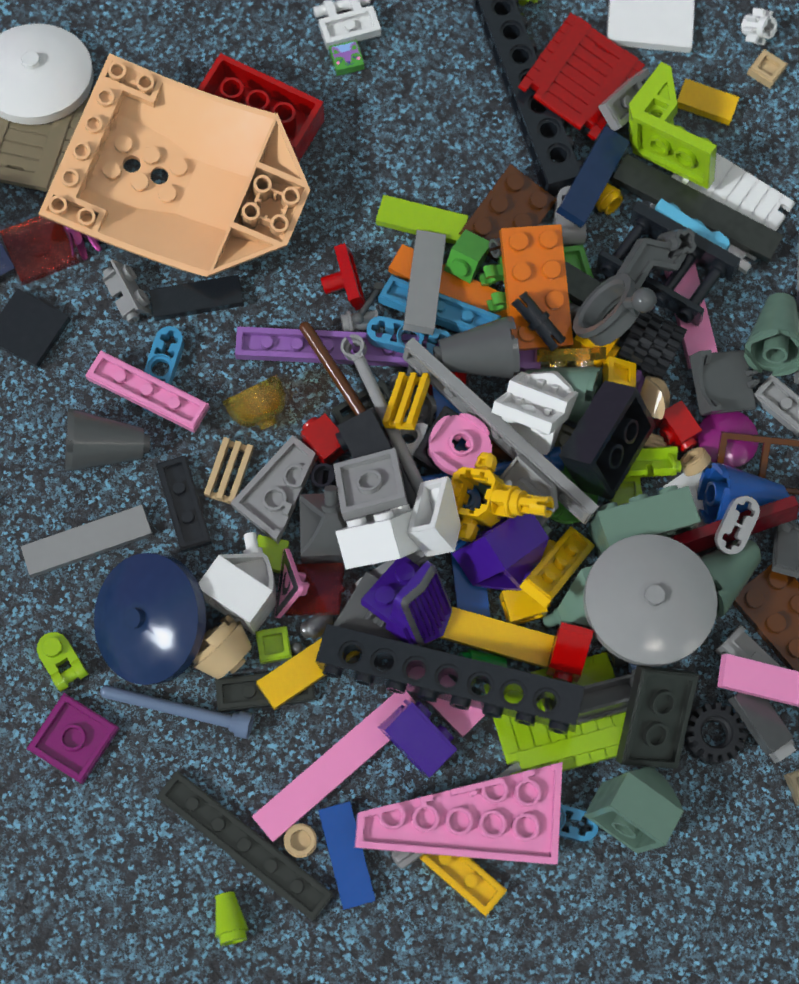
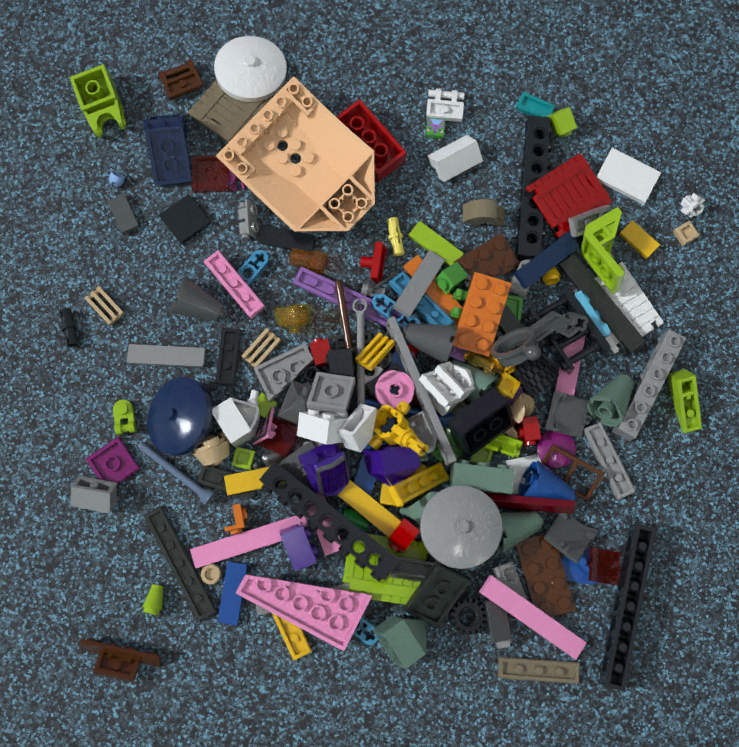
camera: 25 degrees right, 5 degrees up
black pin [511,291,566,351] -> none
tan tile [680,447,711,476] -> none
light grey beam [714,496,760,554] -> none
none -> light grey brick [71,476,117,513]
none -> orange bracket [224,504,248,535]
none -> clear orange piece [289,248,328,274]
none -> light yellow pin [386,217,405,256]
none -> white piece [428,135,483,182]
none -> dark tan brick [463,199,505,227]

